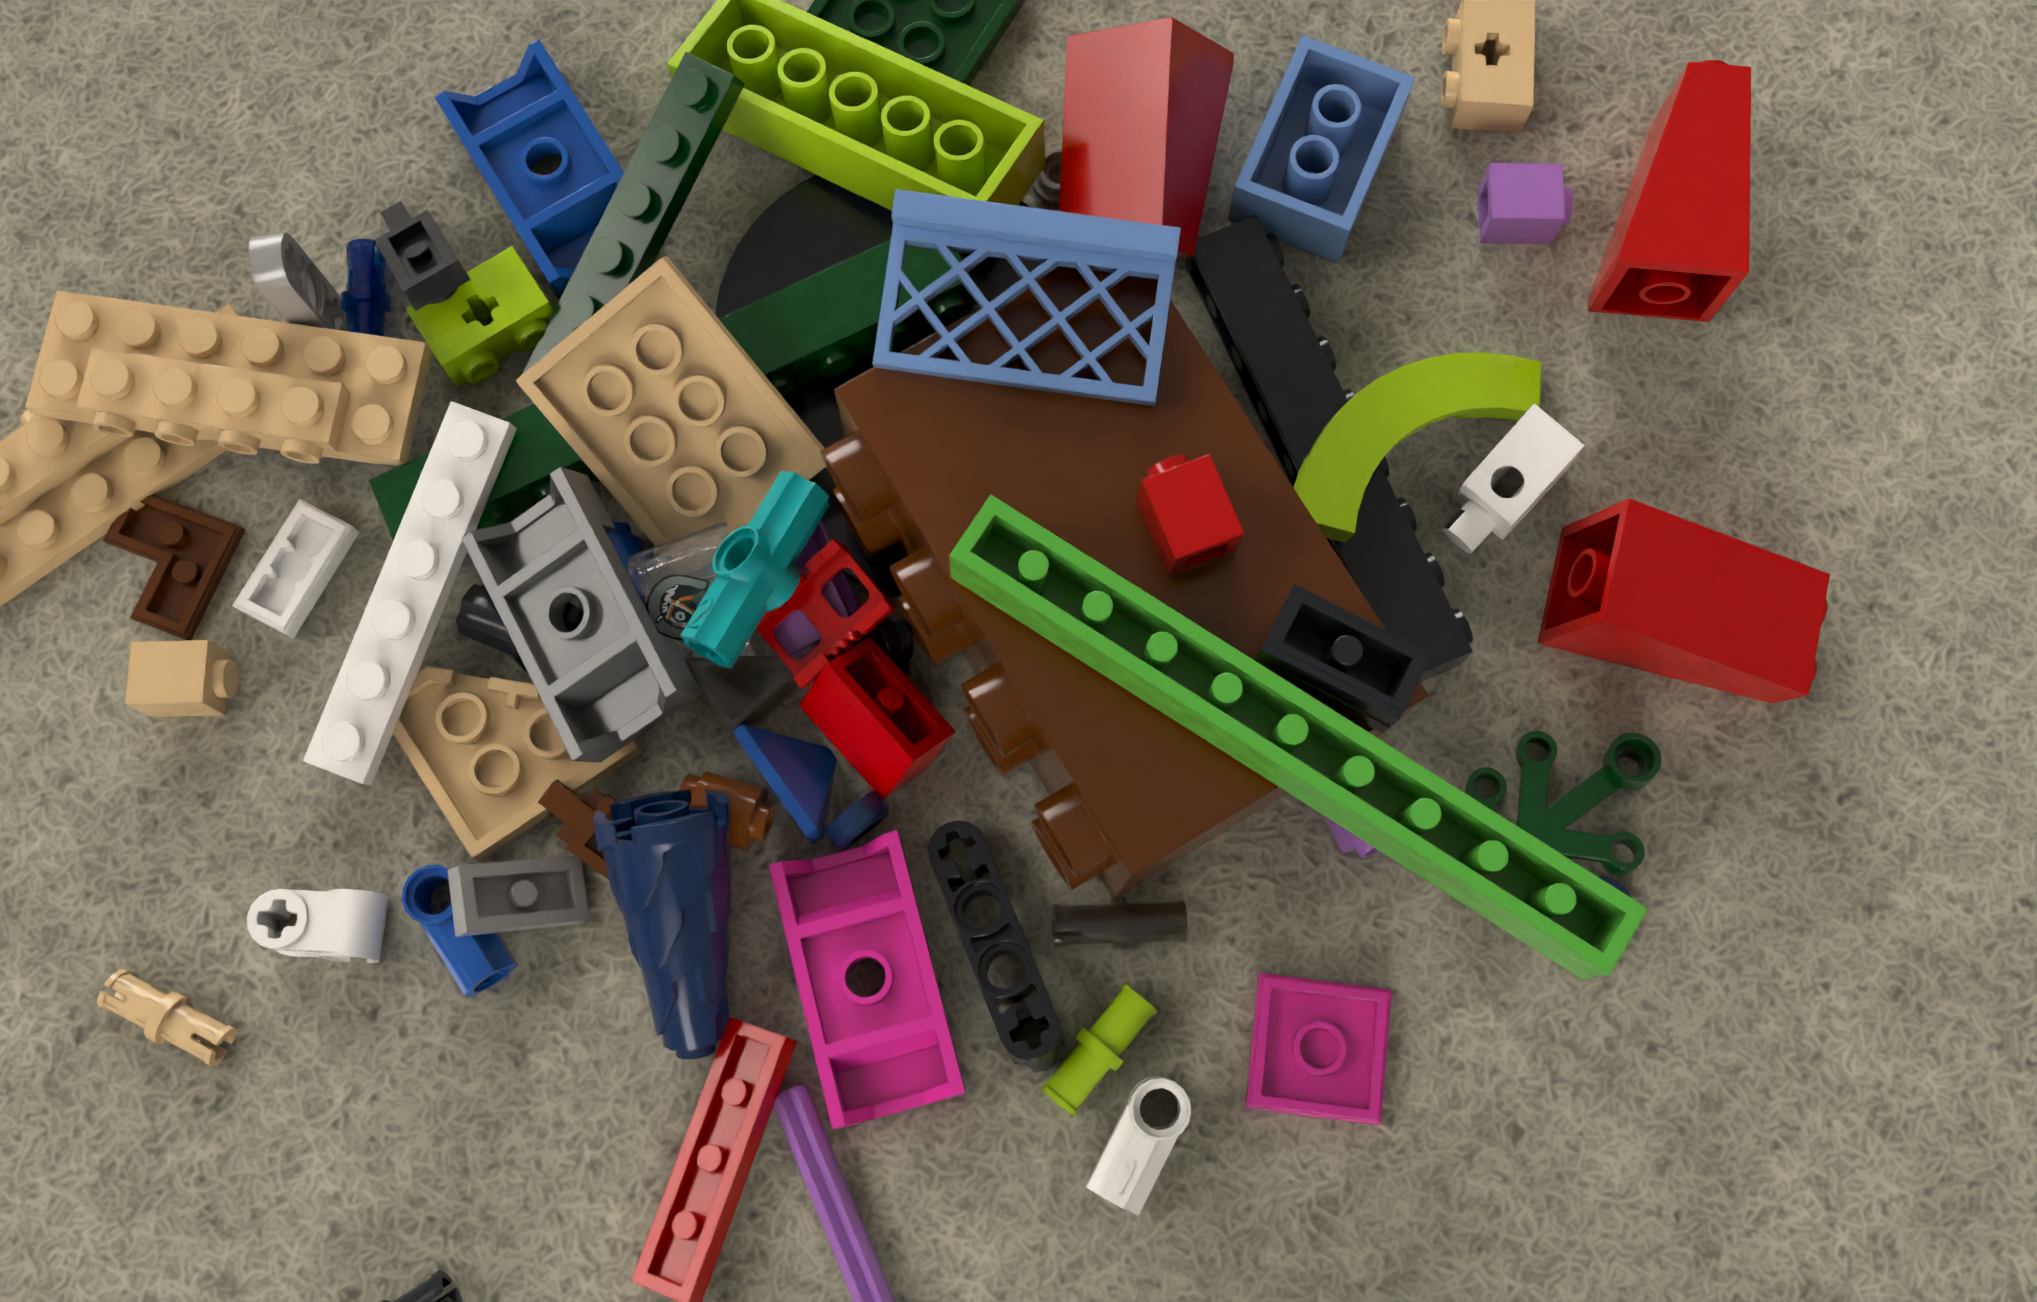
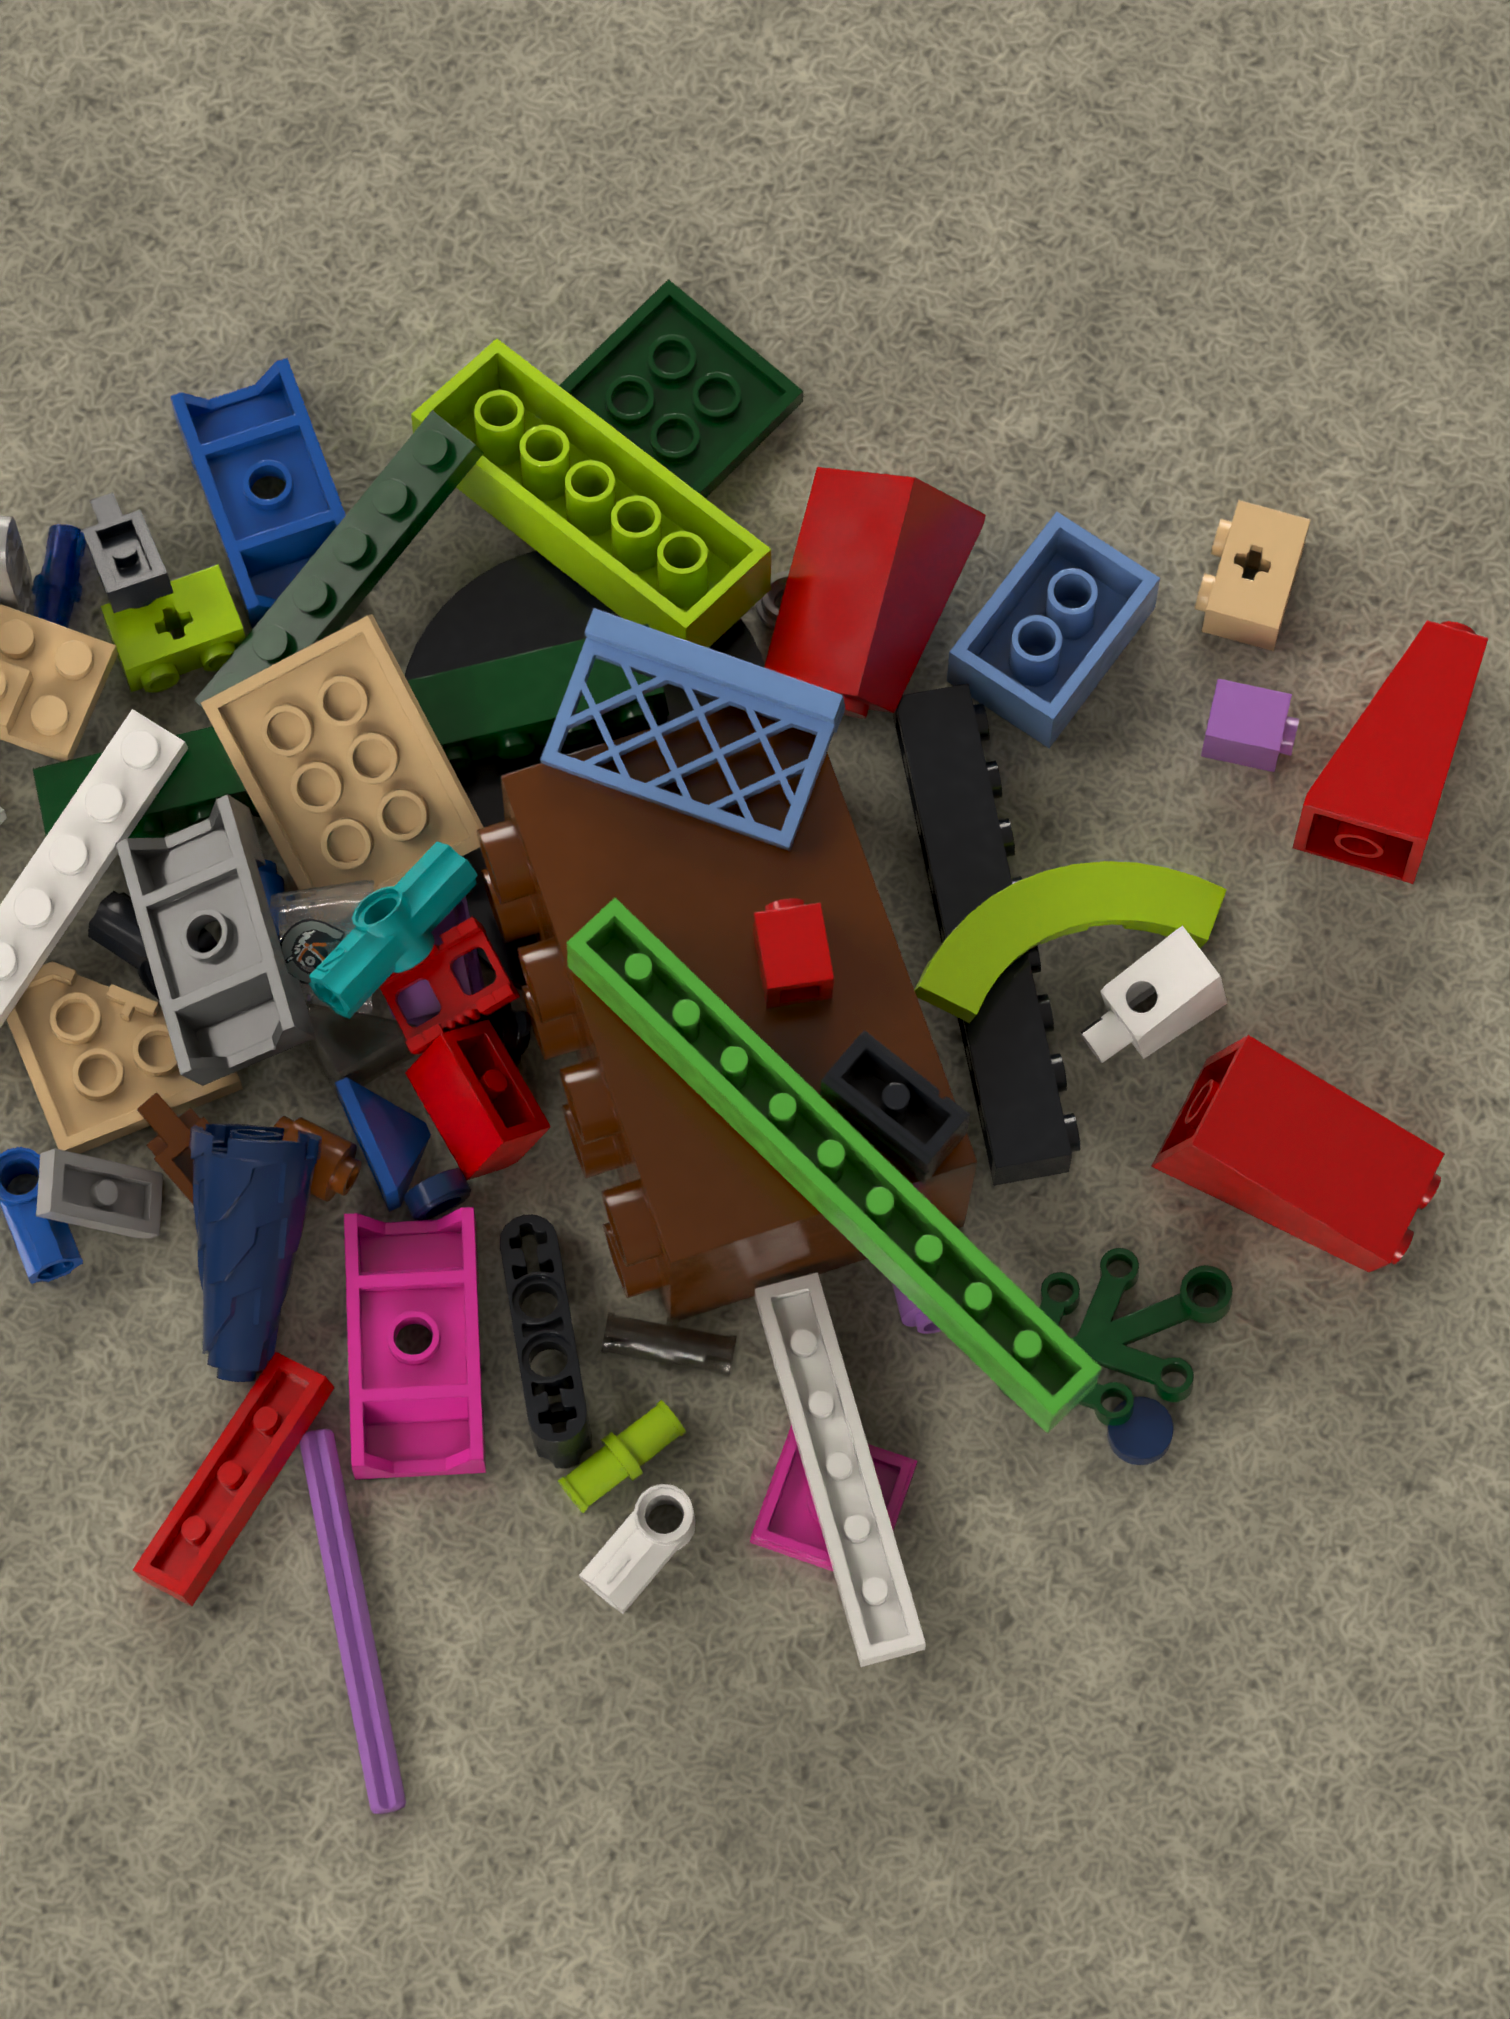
camera: 10 degrees right, 5 degrees down
none -> white plate [755,1272,926,1667]

